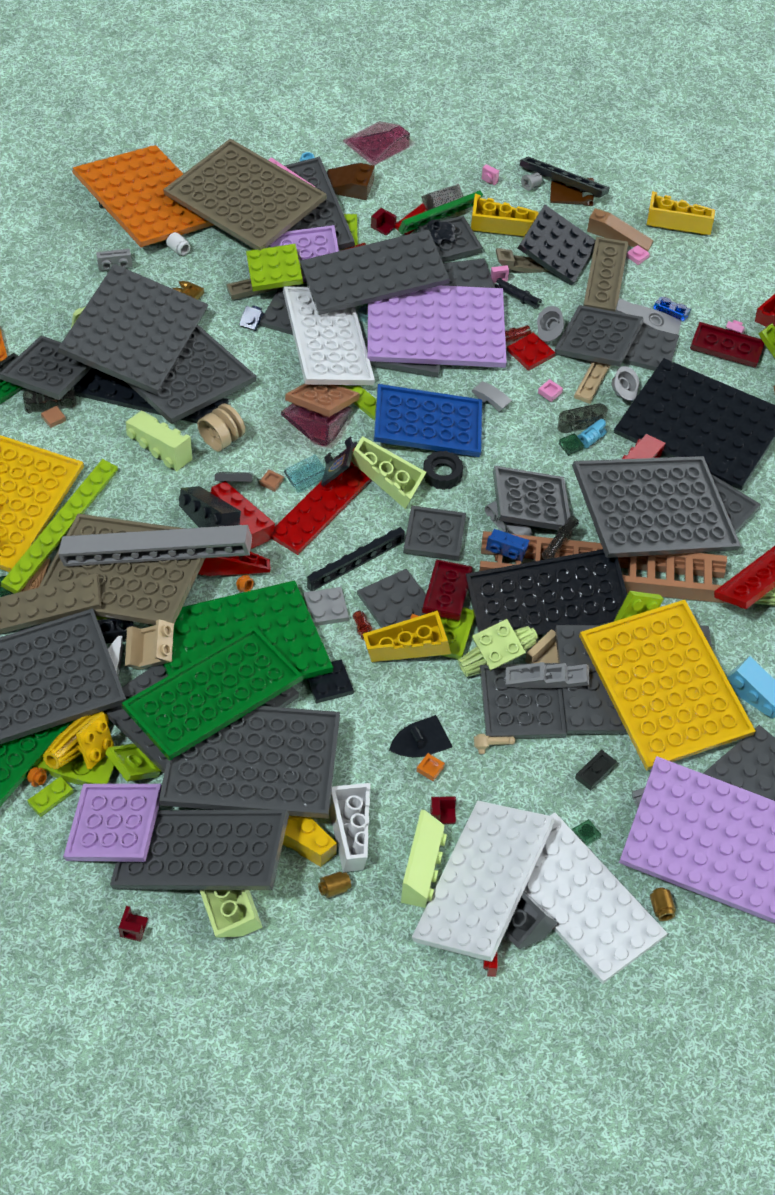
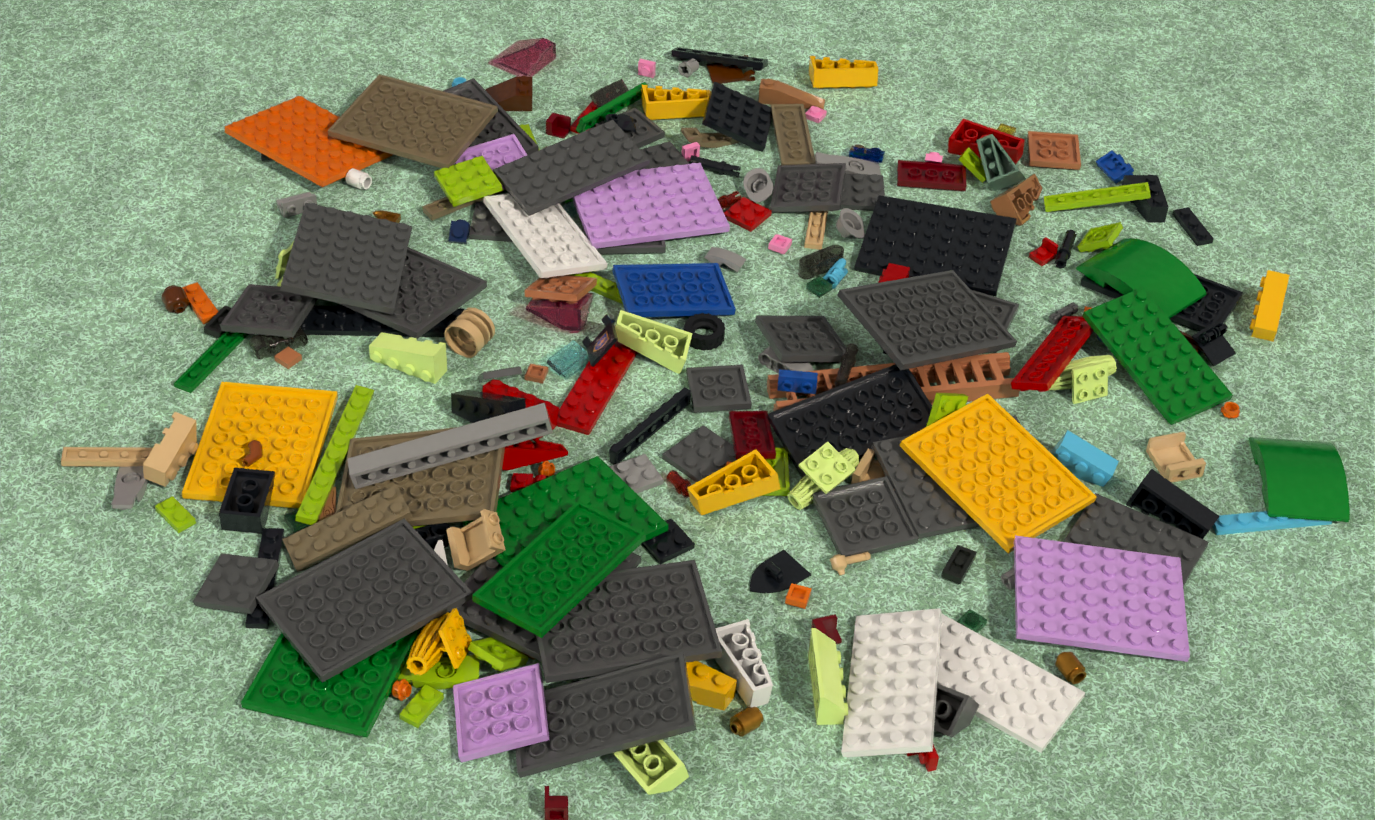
camera: 15 degrees left, 10 degrees down
light grey slope [505,662,589,688] -> none
none -> red plate [510,473,546,492]

